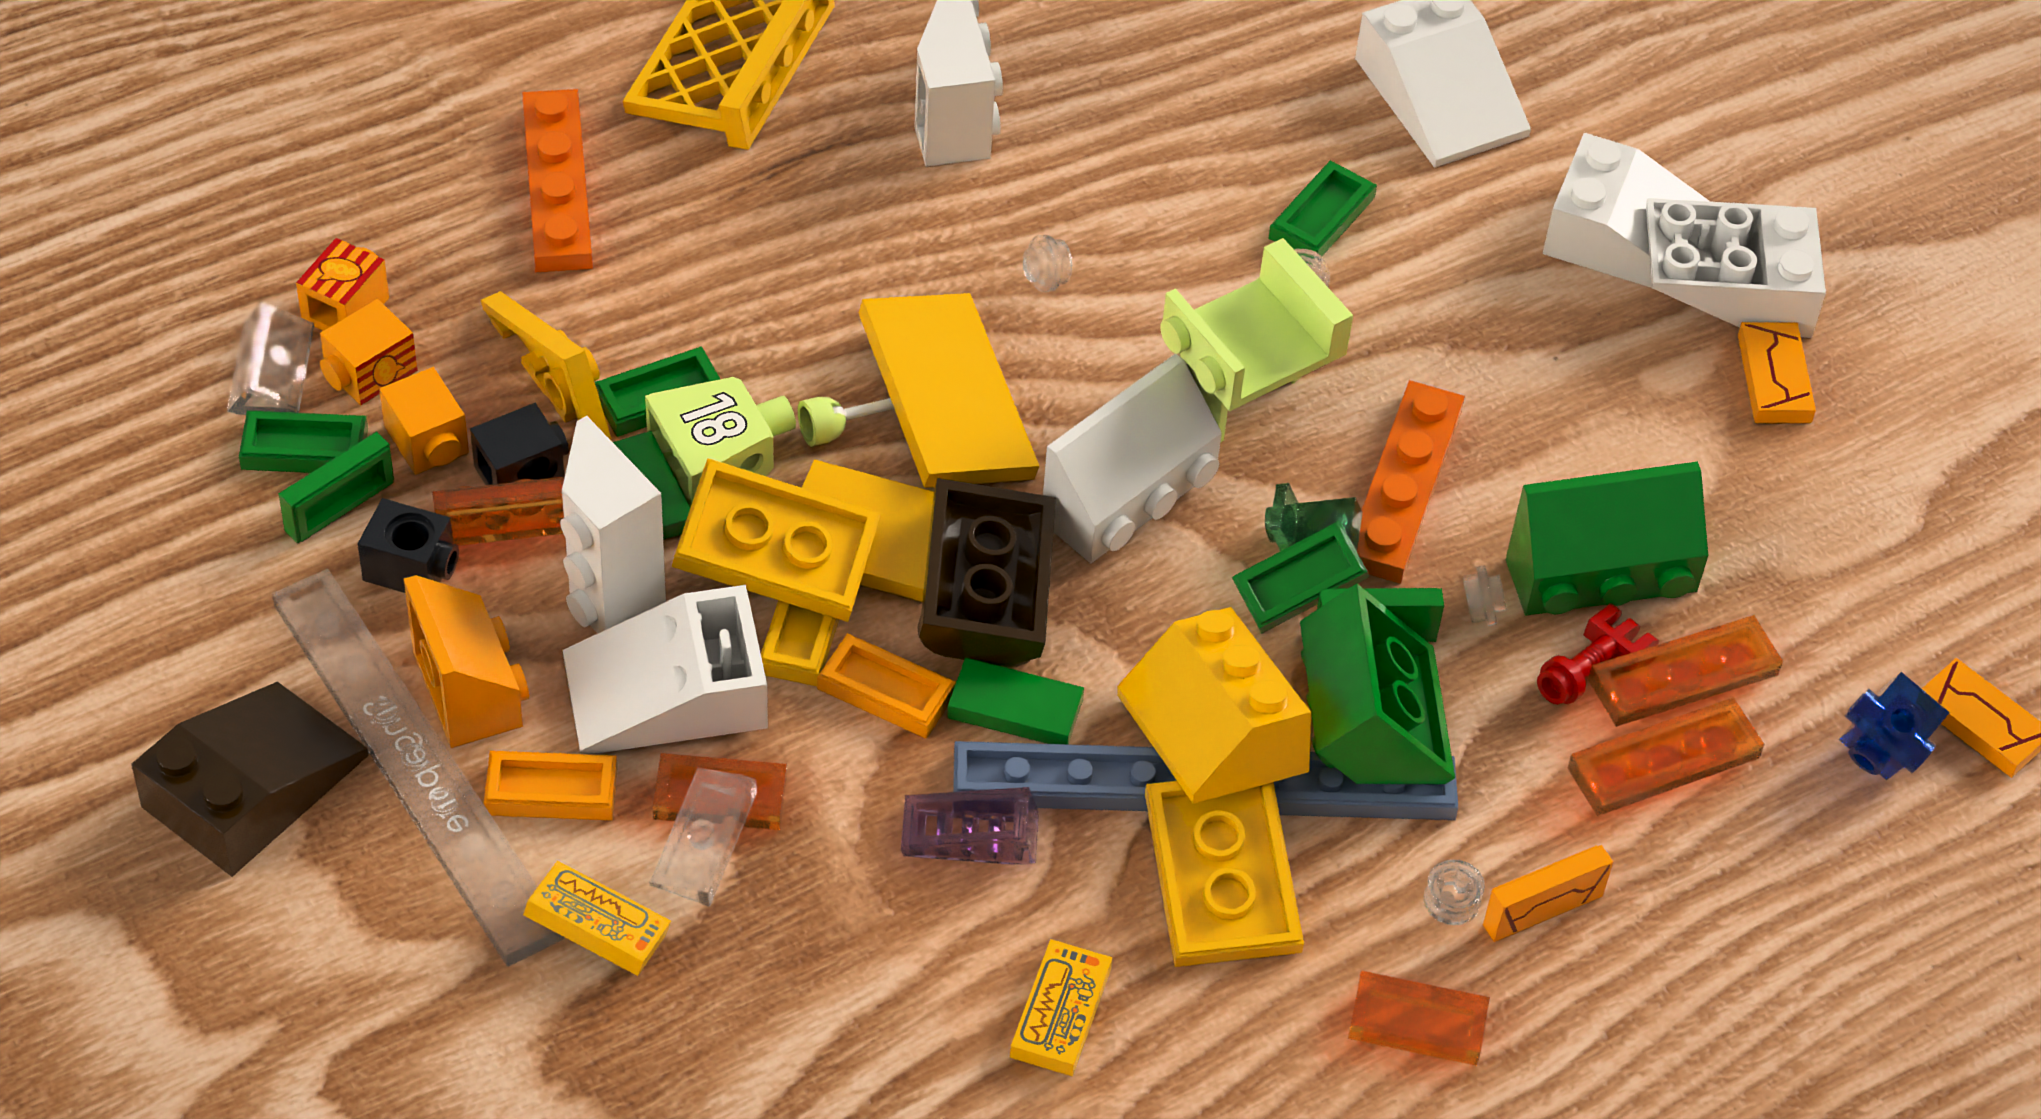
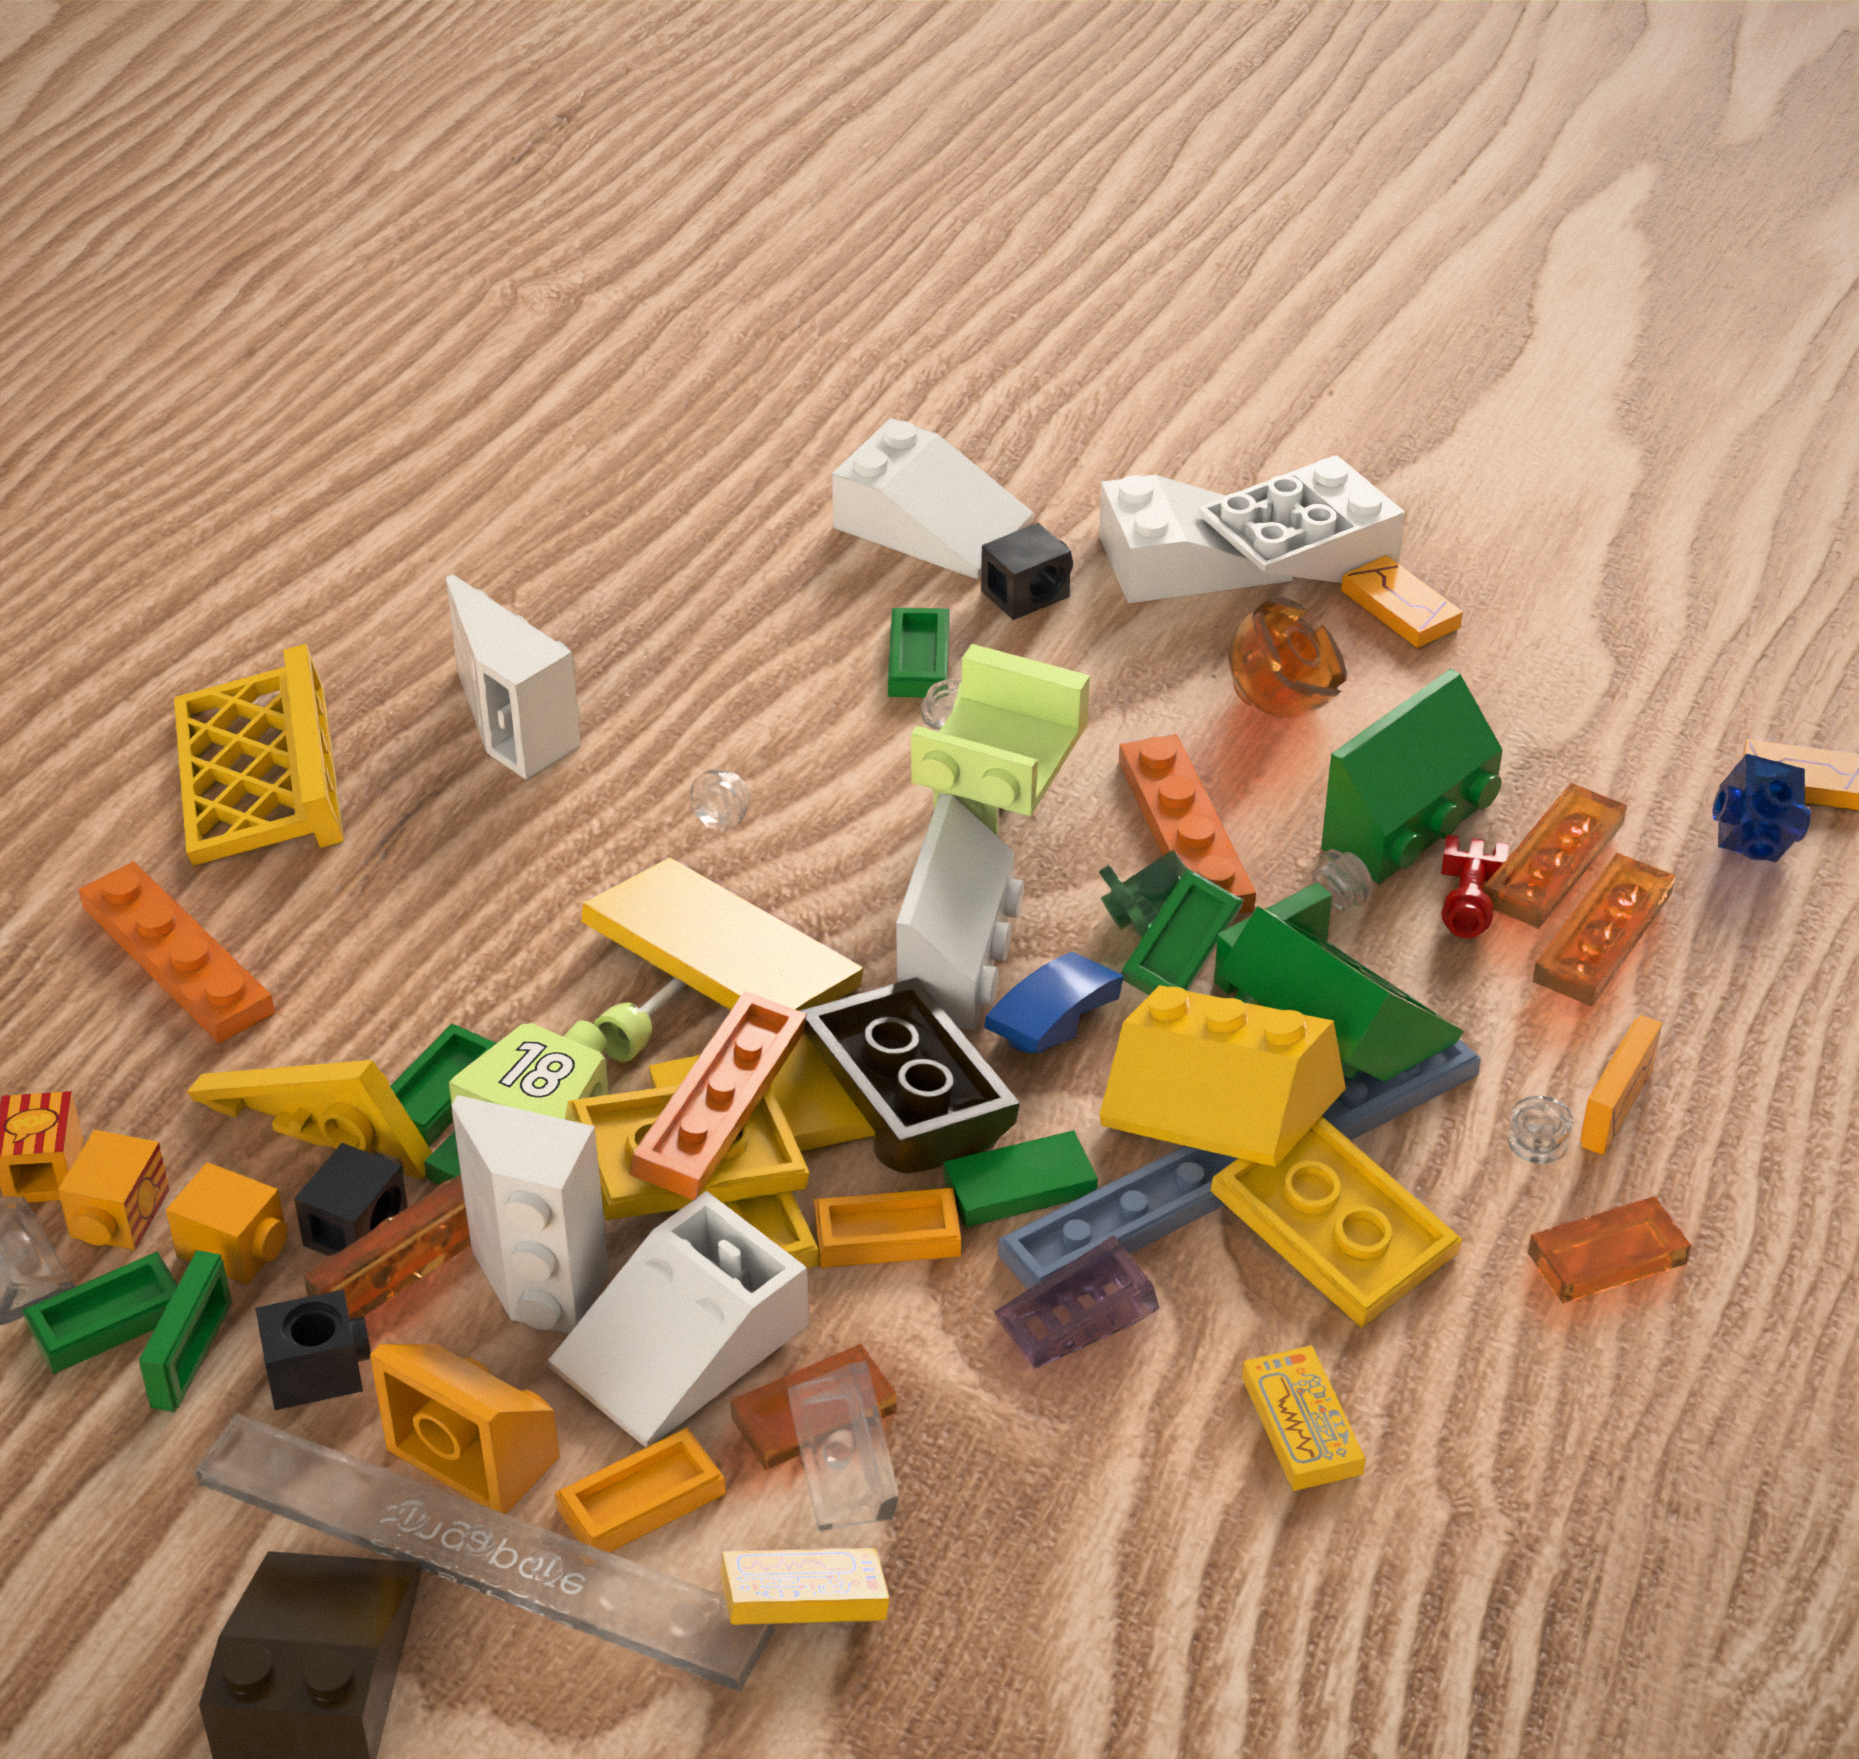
camera: 30 degrees left, 10 degrees down
none -> plate [630,991,807,1200]
none -> black brick [981,523,1073,620]
none -> blue slope [984,952,1124,1053]
none -> clear orange cylinder [1228,596,1347,719]

